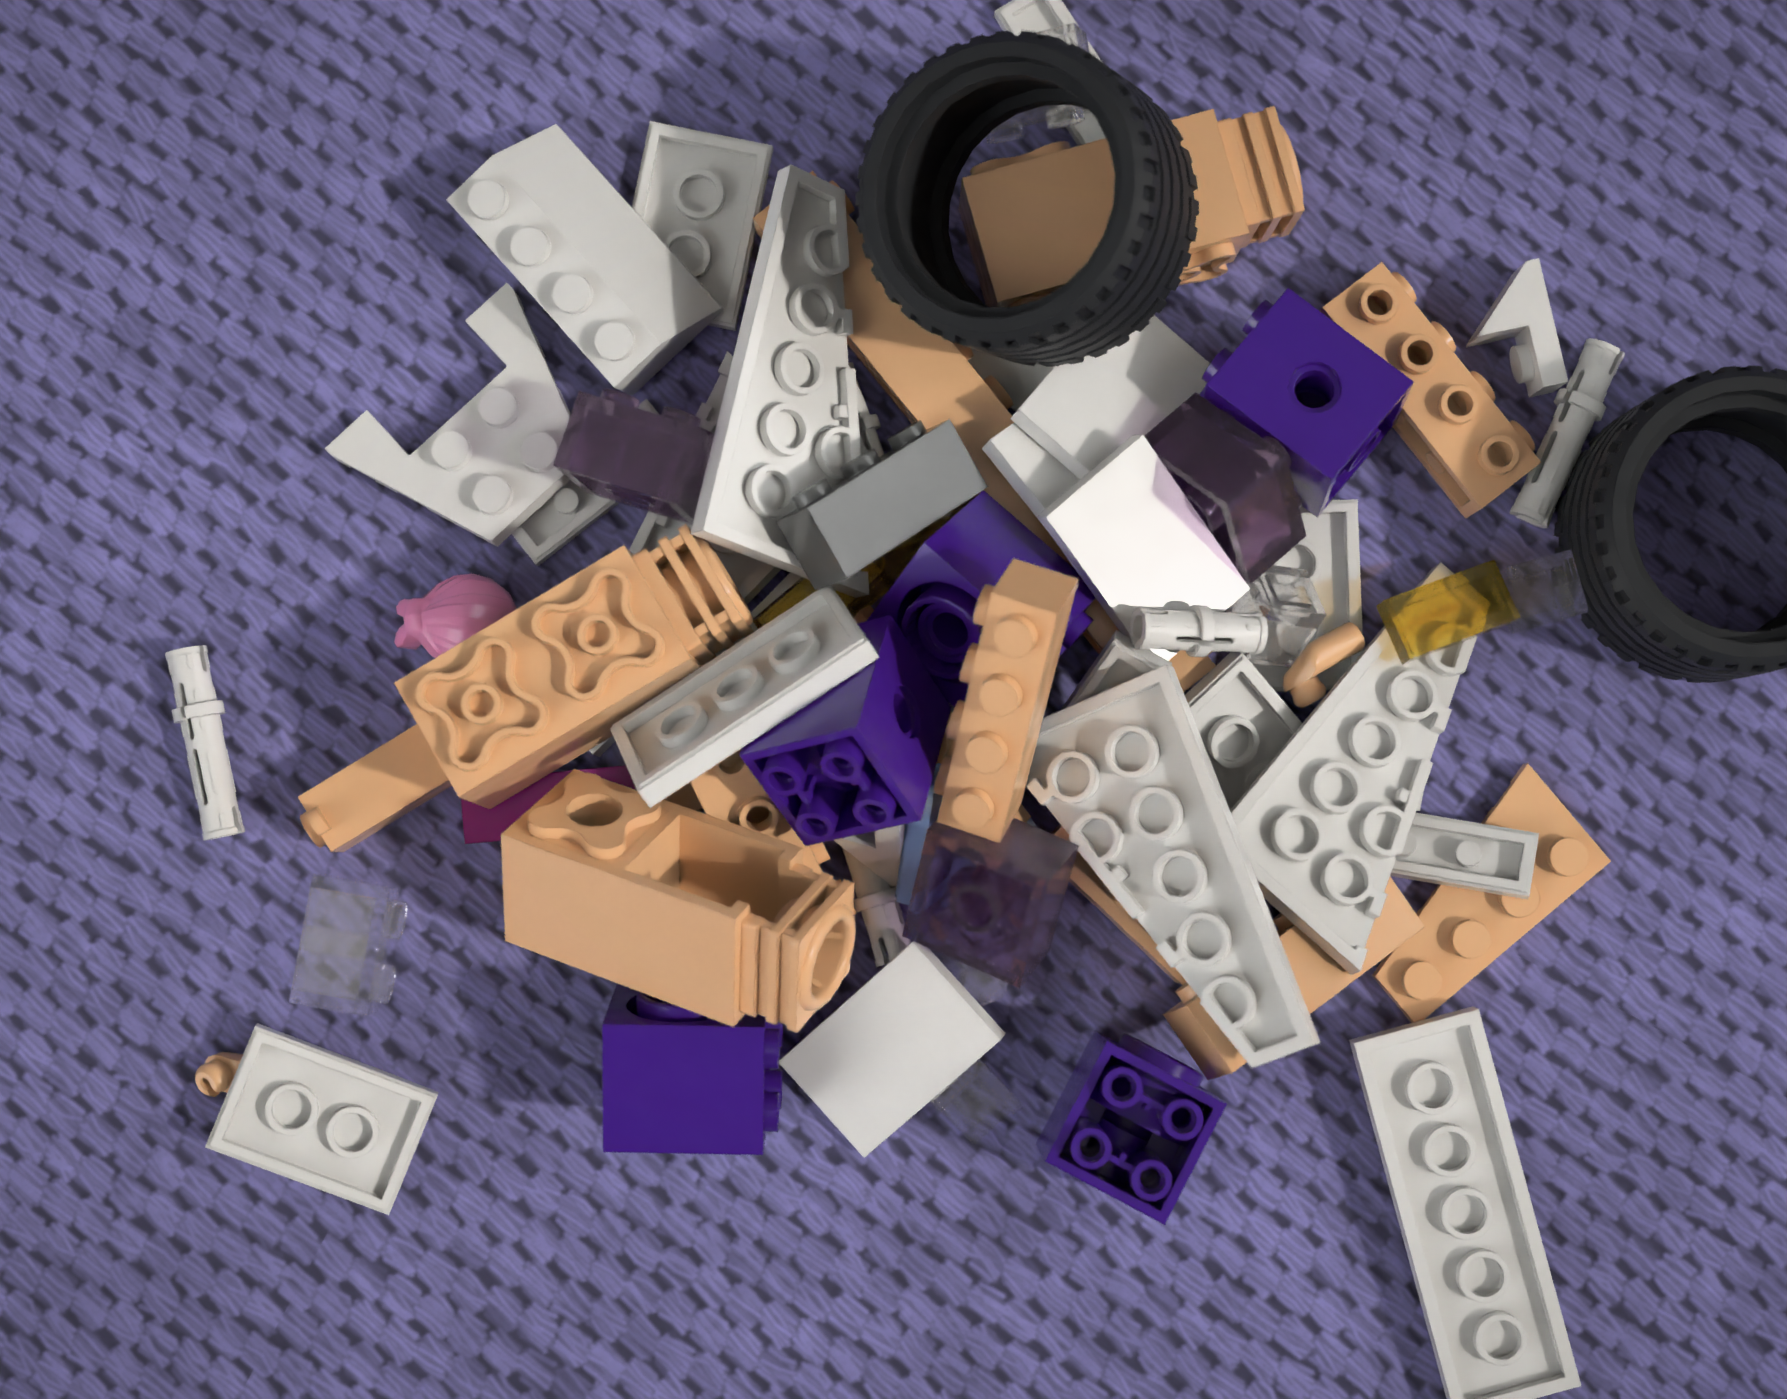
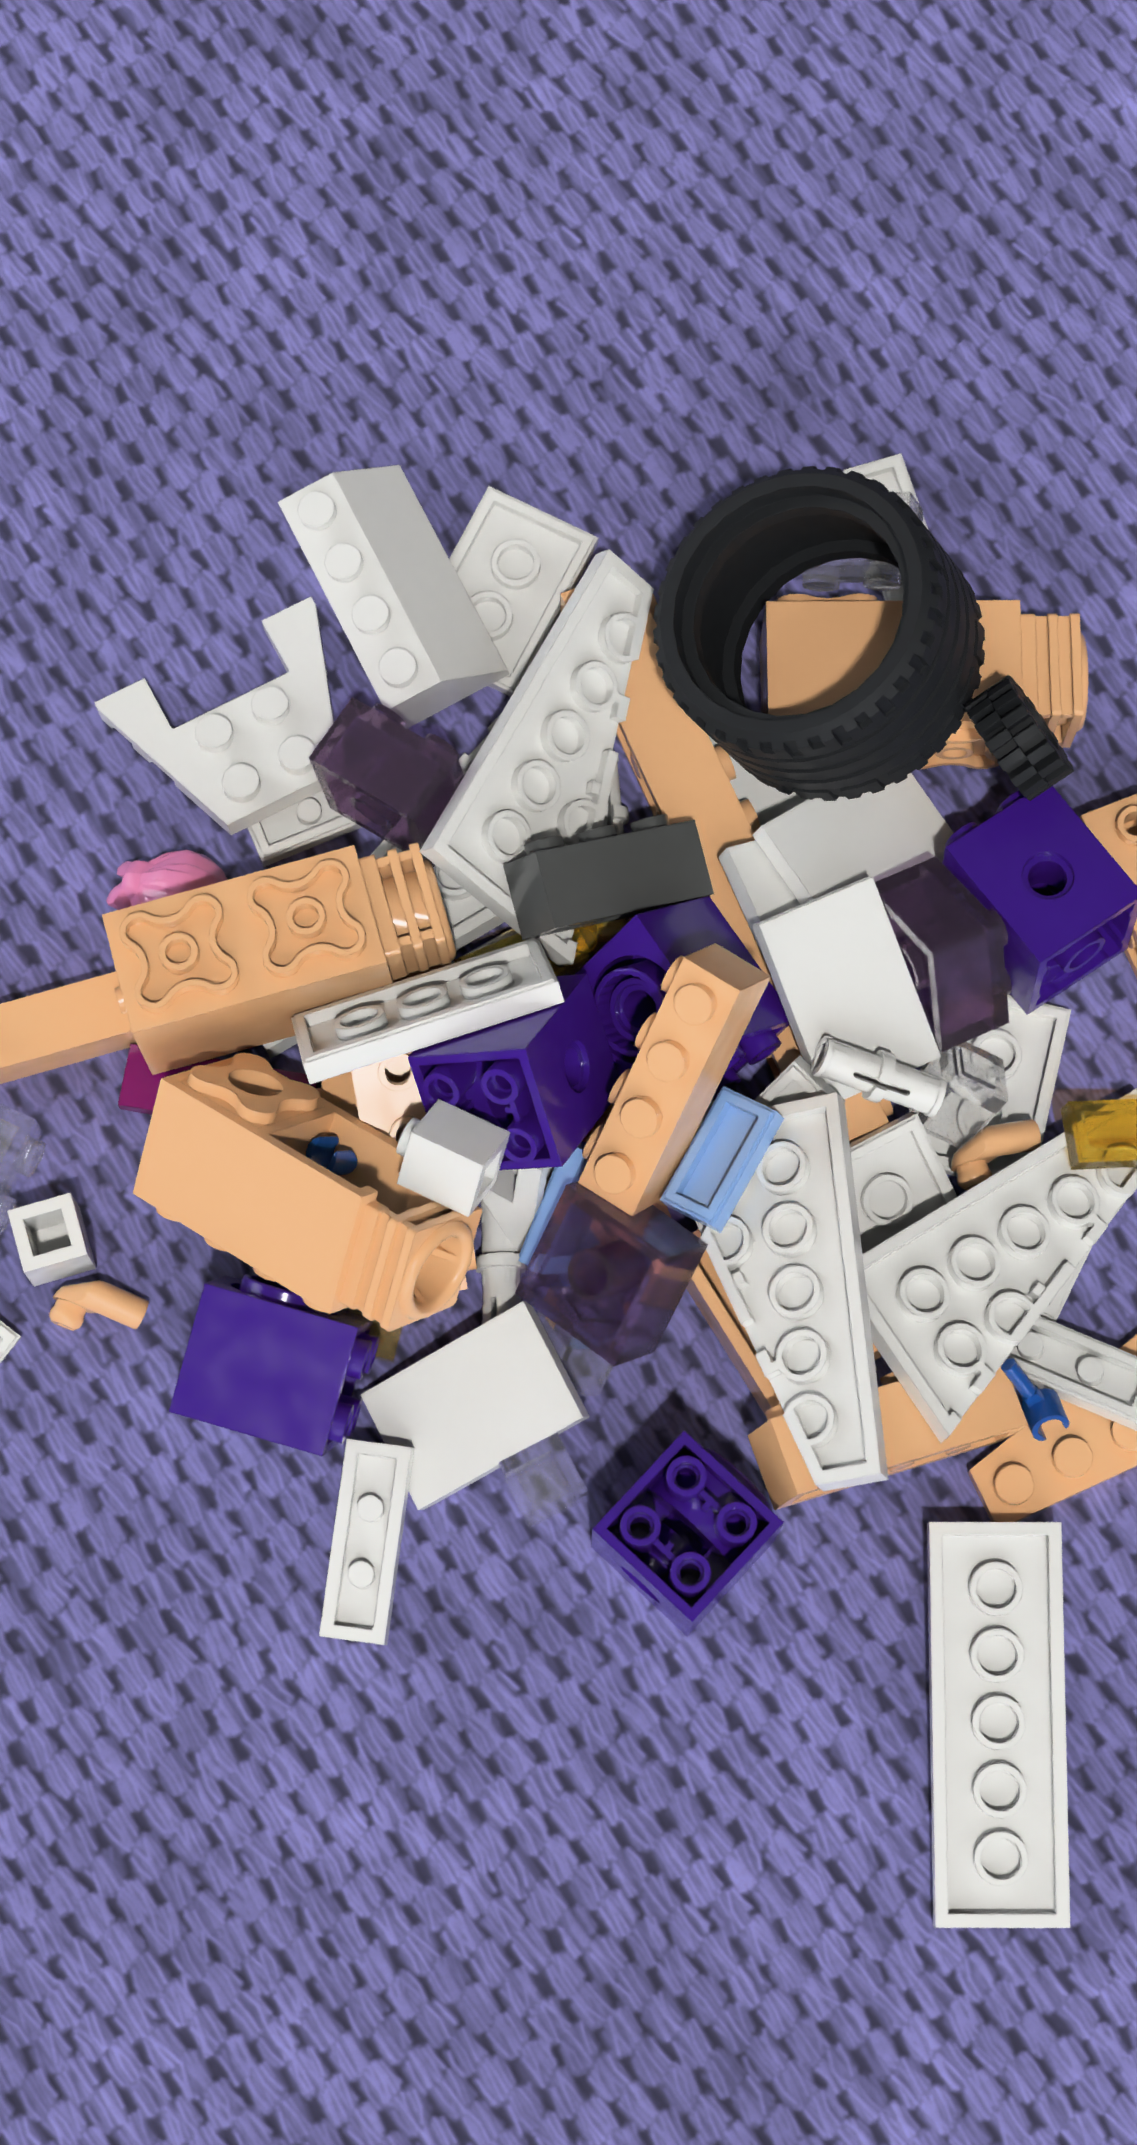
camera: 15 degrees right, 10 degrees down
none -> white brick [7,1193,96,1287]
none -> light nougat arm [49,1280,149,1331]
none -> blue hand [306,1136,358,1175]
none -> white plate [319,1439,414,1645]
none -> white brick [396,1099,510,1217]
none -> light blue tile [660,1086,784,1233]
none -> black tyre [965,675,1074,801]
none -> blue hand [1001,1358,1070,1441]

